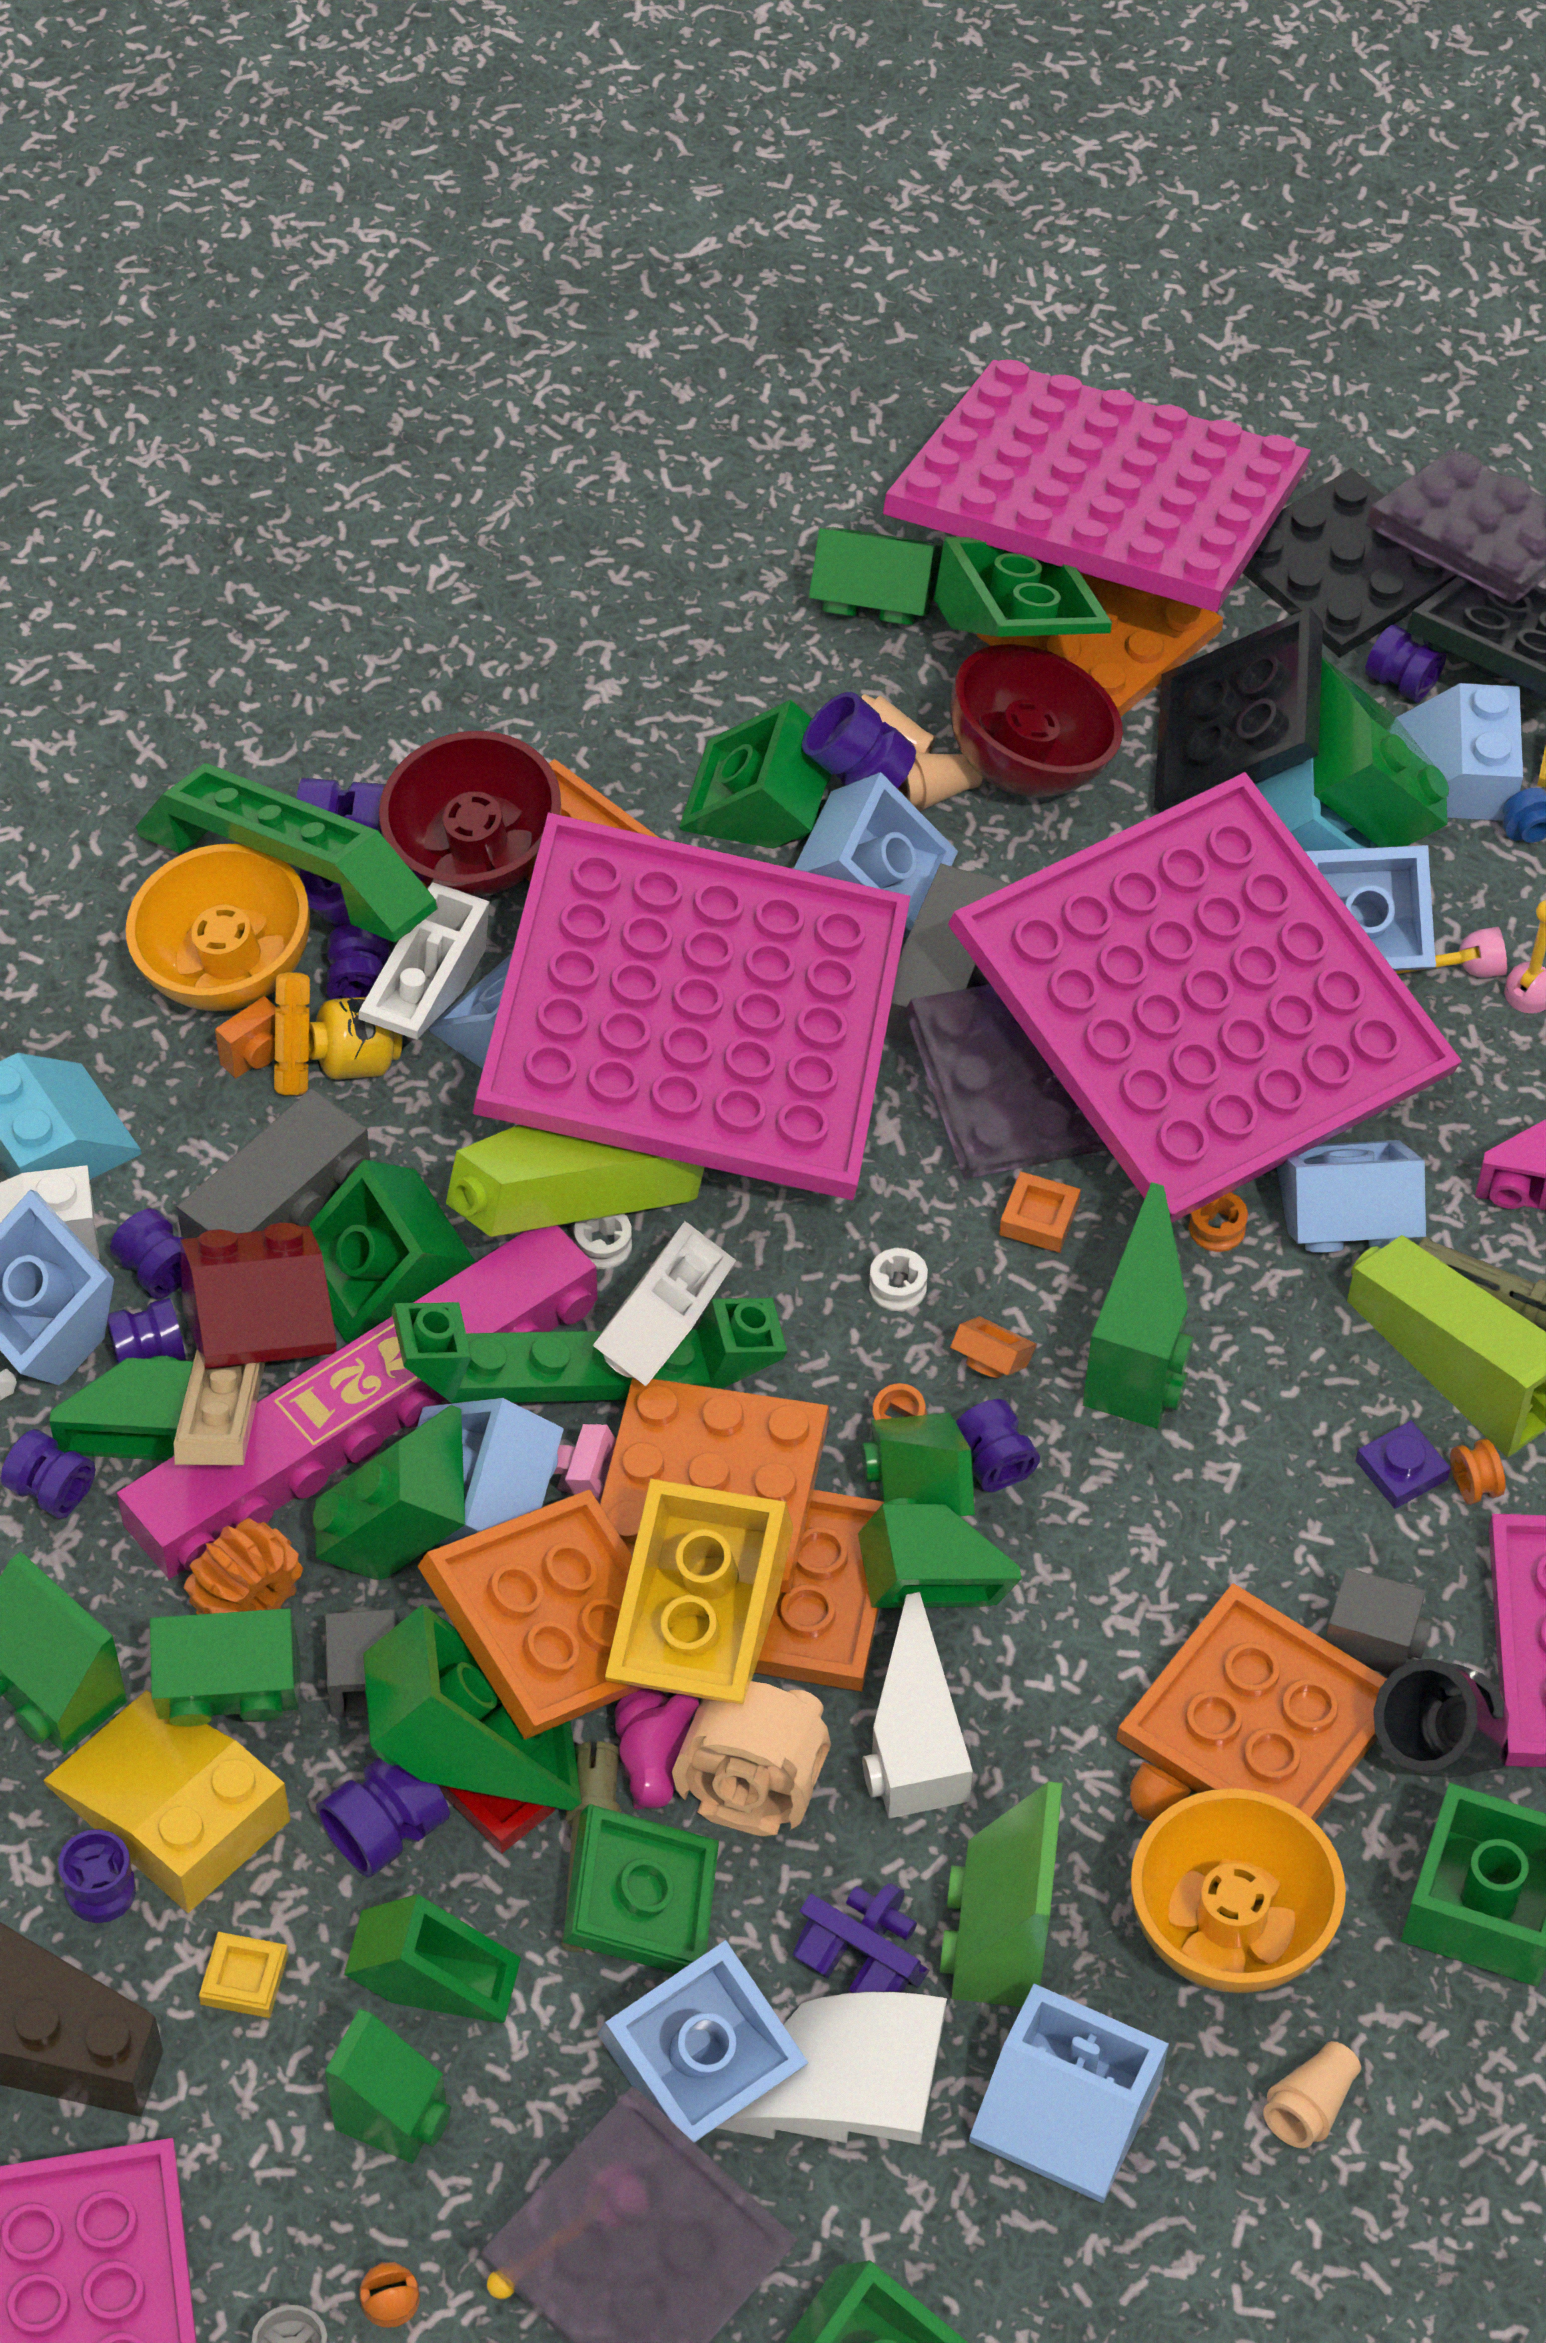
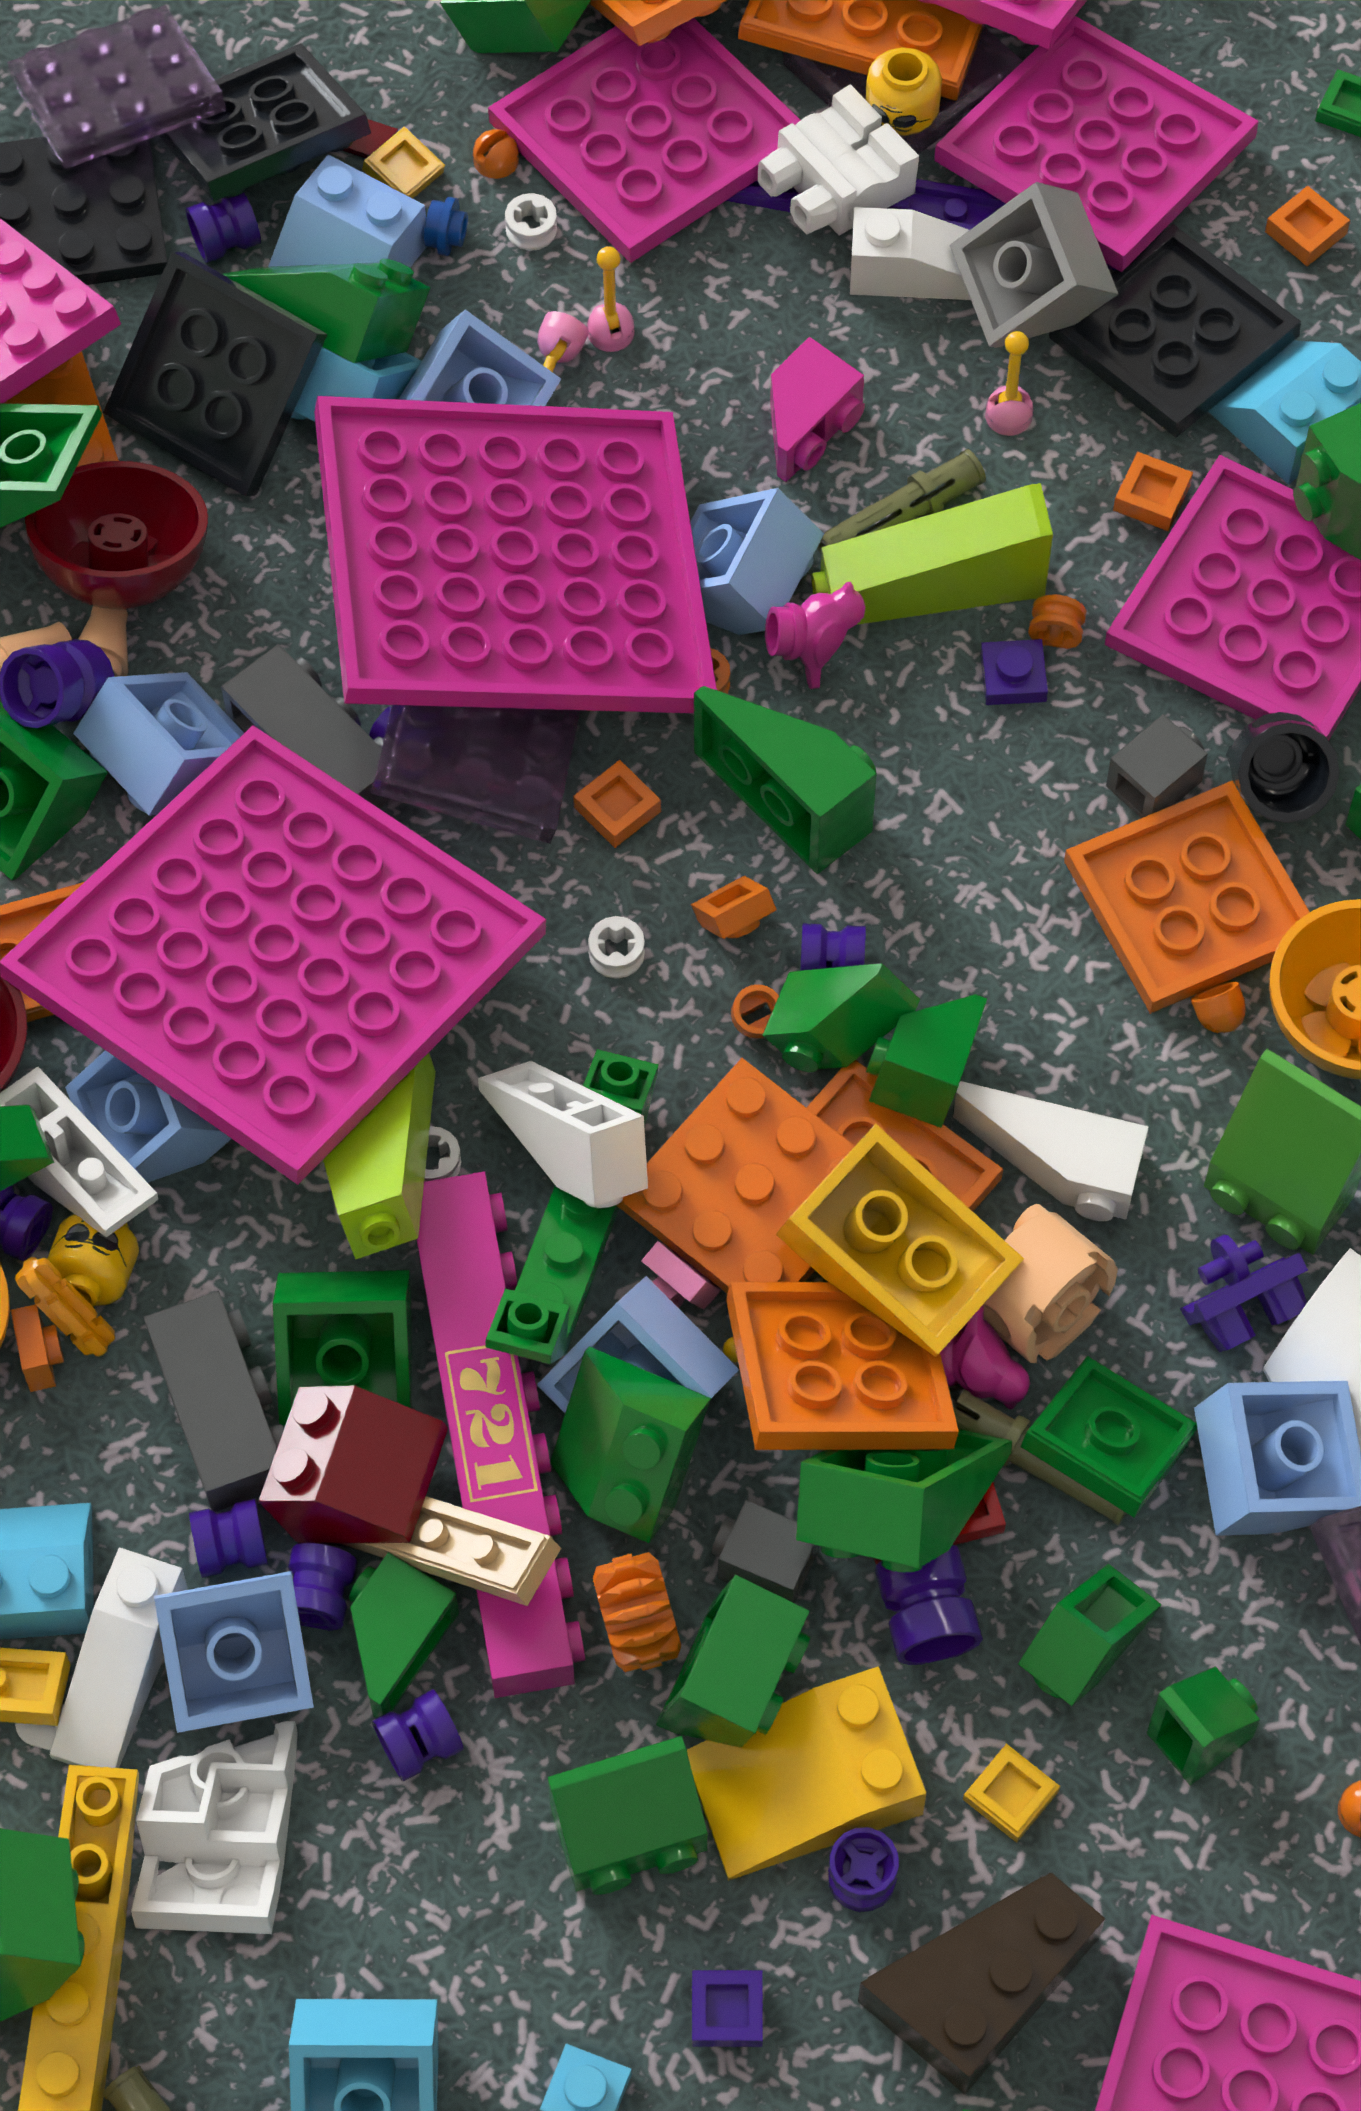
camera: 60 degrees left, 10 degrees up
none -> dark pink animal [765,582,866,689]

